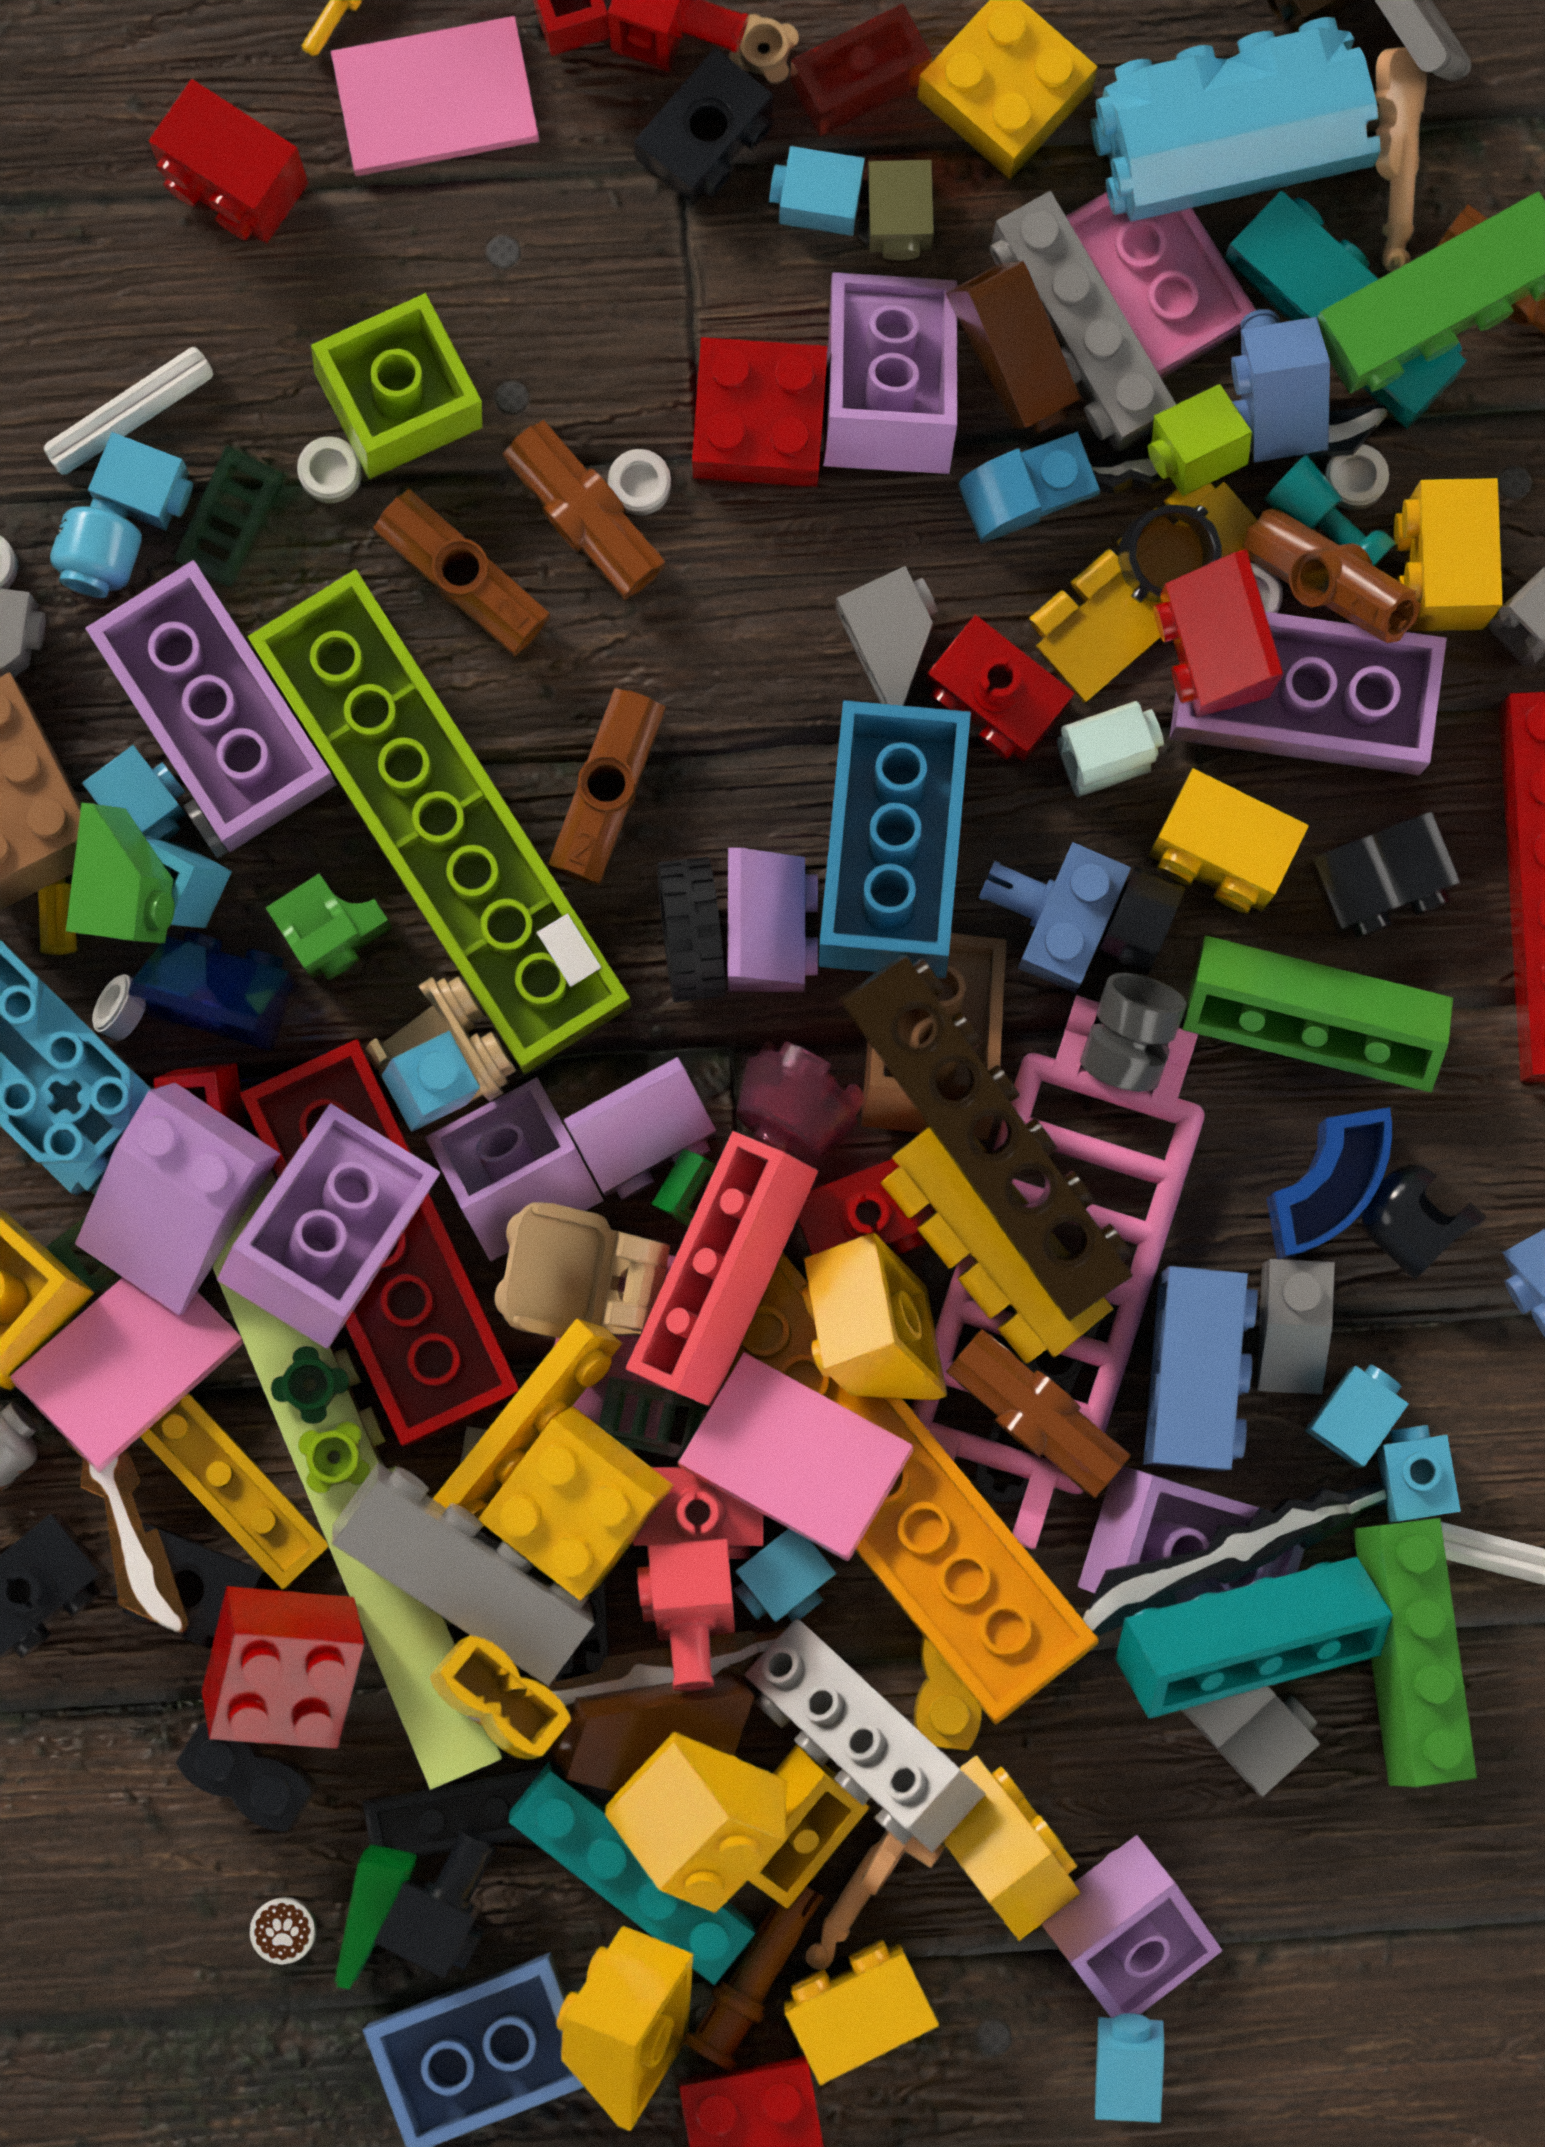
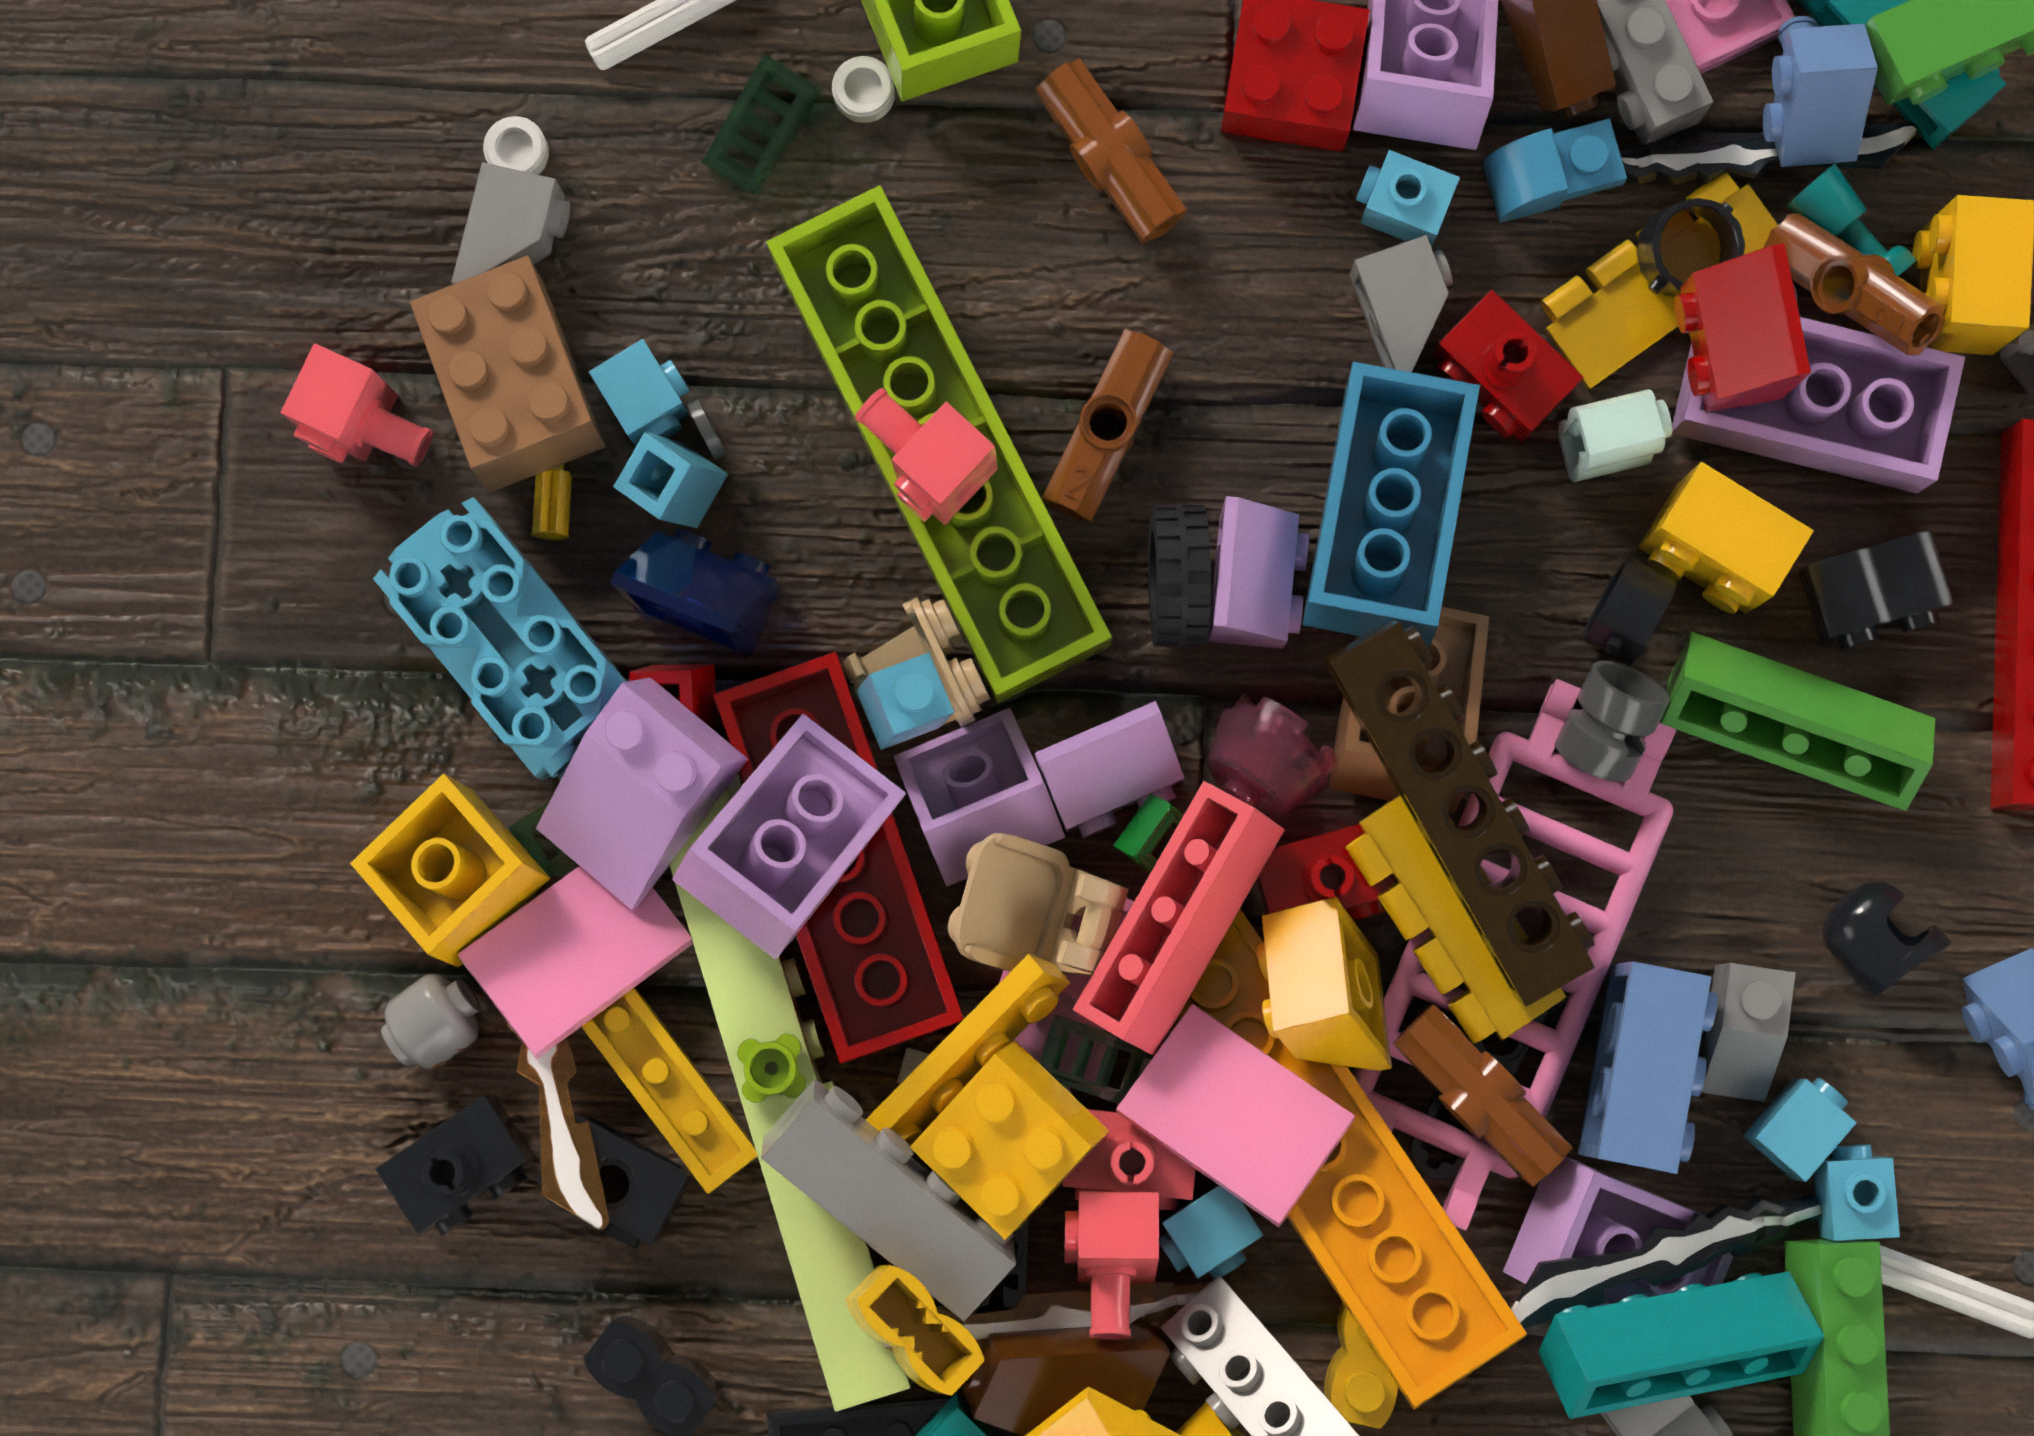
camera: 15 degrees right, 0 degrees up
medium azure head [50,499,142,598] -> none
bright green slope [66,803,175,943] -> none
lavender brick [85,560,337,852] -> none
medium azure brick [88,432,193,531] -> none
white tile [92,974,149,1041] -> none
red brick [202,1586,364,1749] -> none
bright green brick [266,873,392,980] -> none
dark green plate [271,1346,349,1424] -> none
dark orange piece [373,489,551,657] -> none
white sticker [537,913,601,987] -> none
white tile [608,449,671,516] -> none
medium blue brick [979,842,1131,993] -> none
lime brick [1148,384,1252,496] -> none
blue brick [1266,1107,1392,1259] -> none
white tile [1324,444,1389,510] -> none
none -> coral brick [855,388,998,526]
none -> medium azure brick [1356,150,1460,247]

